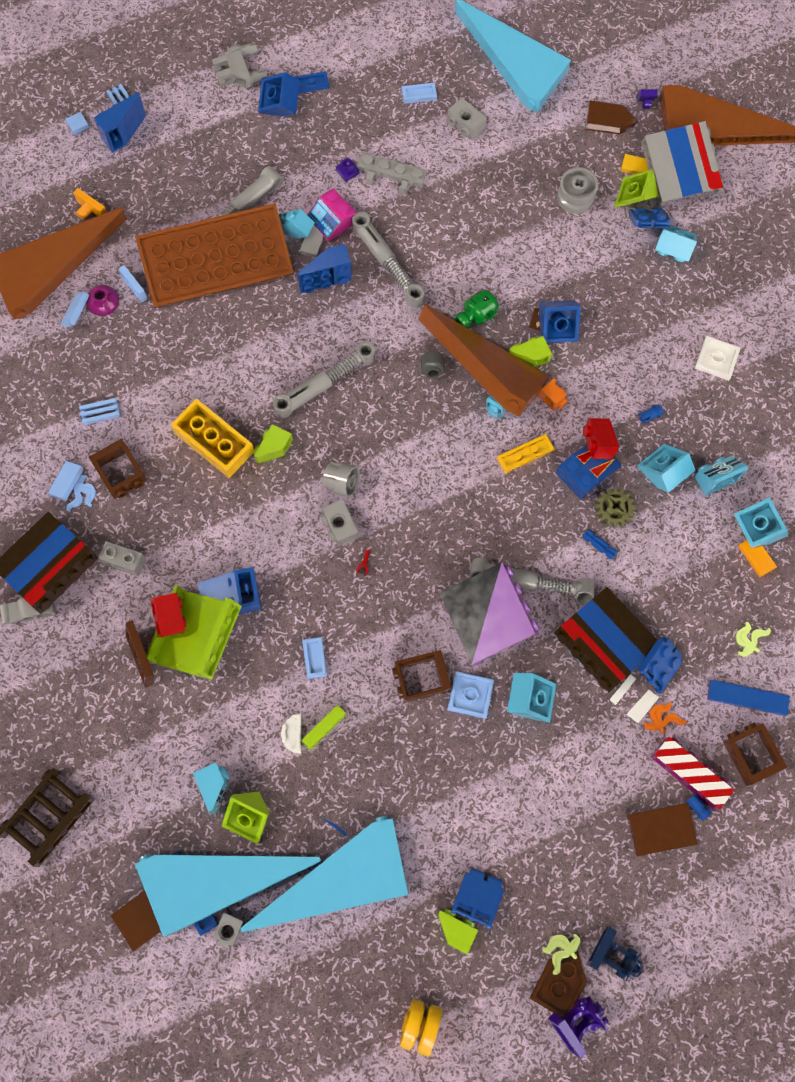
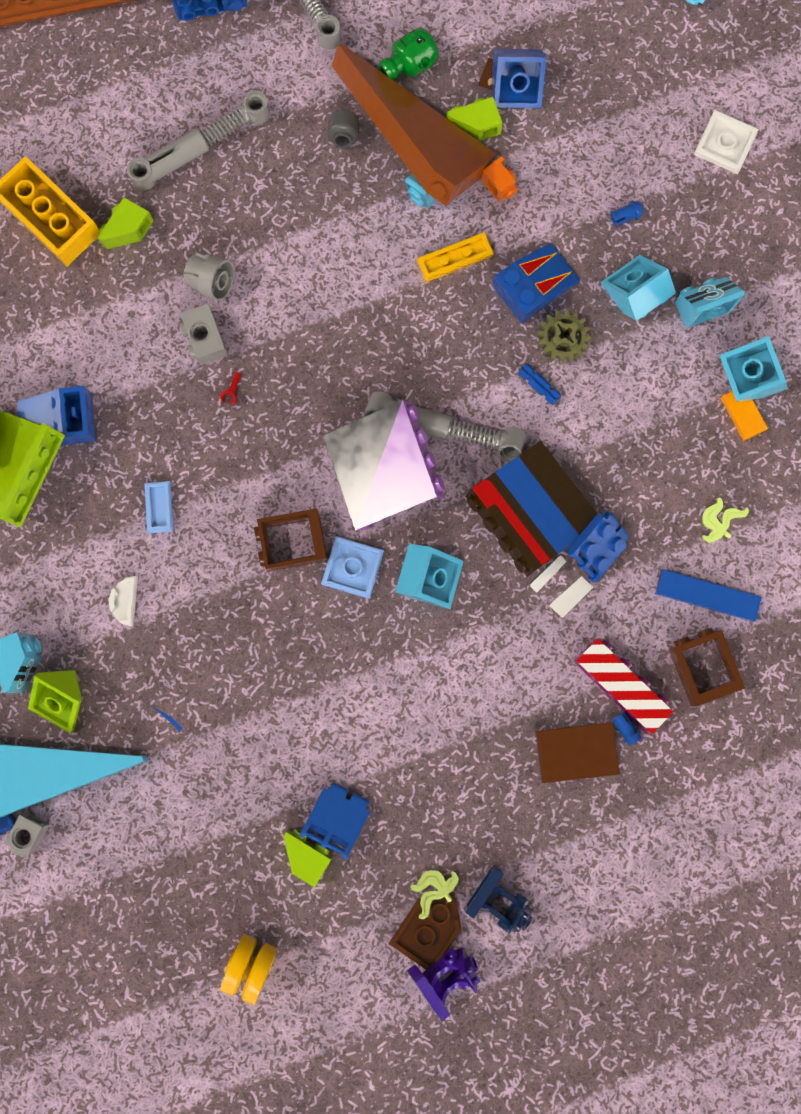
camera: 10 degrees right, 10 degrees up
medium azure slope [241,816,408,932] -> none
lime piece [301,705,346,751] -> none
red brick [583,418,619,459] -> none
orange piece [644,702,687,734] -> none

